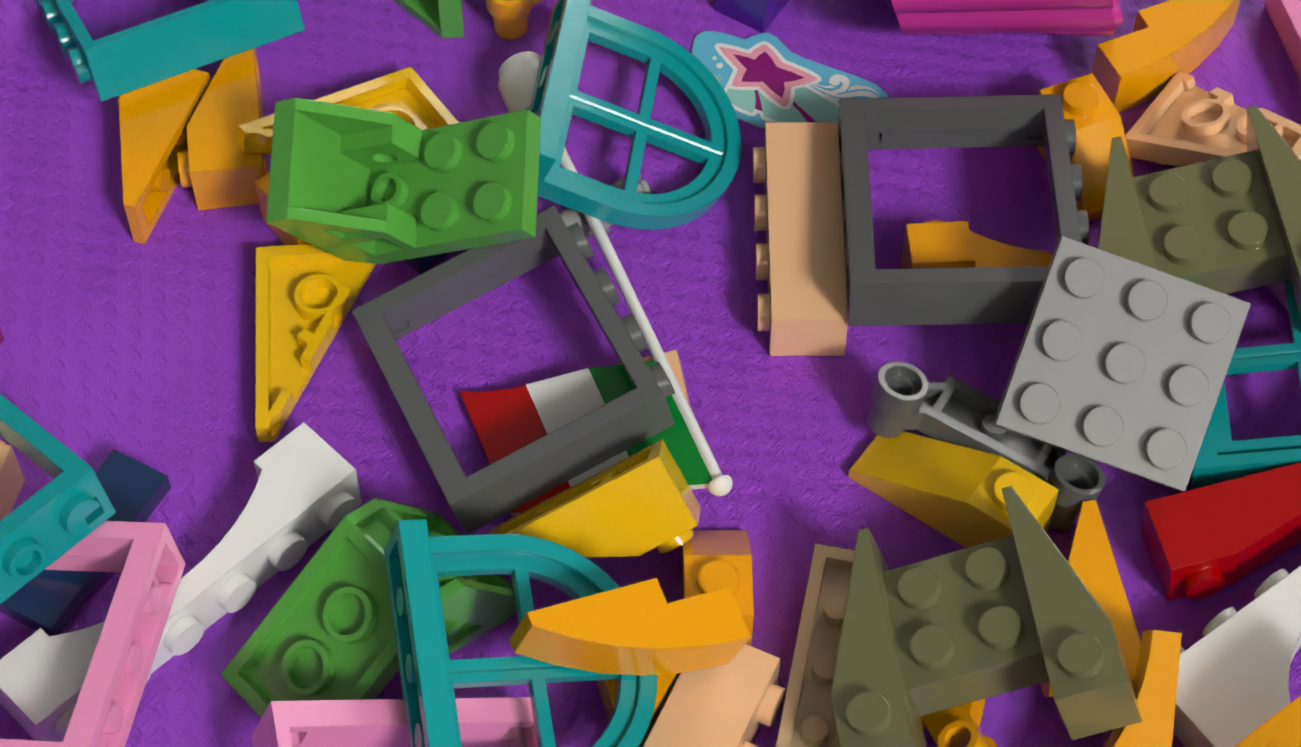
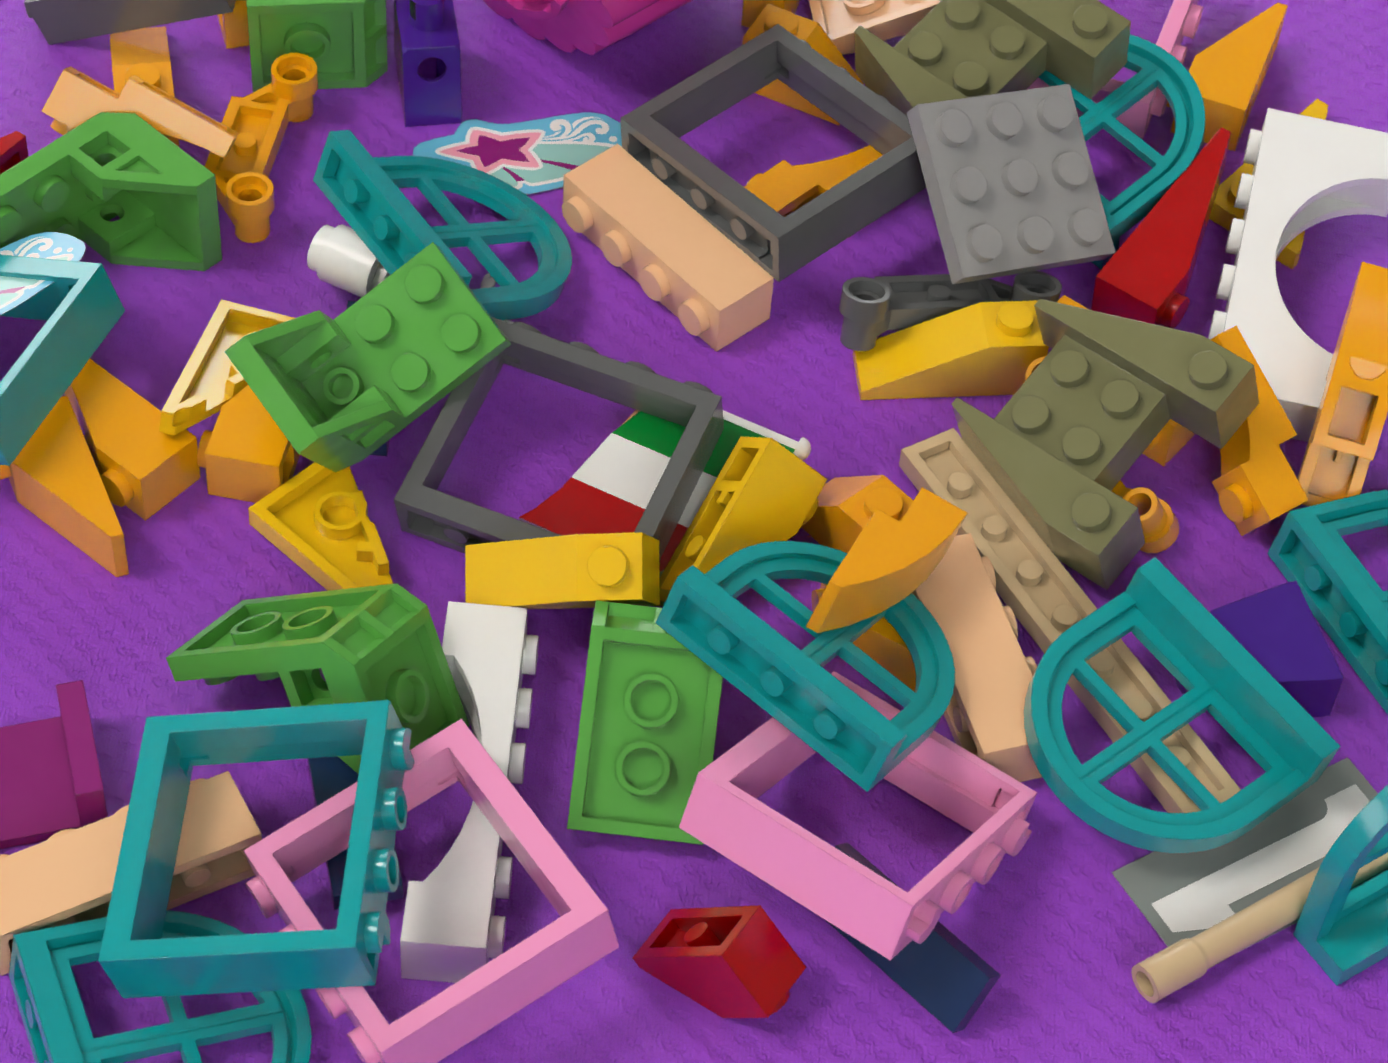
camera: 45 degrees left, 5 degrees down
none -> bright green bracket [166,583,470,774]
none -> yellow slope [465,532,660,609]

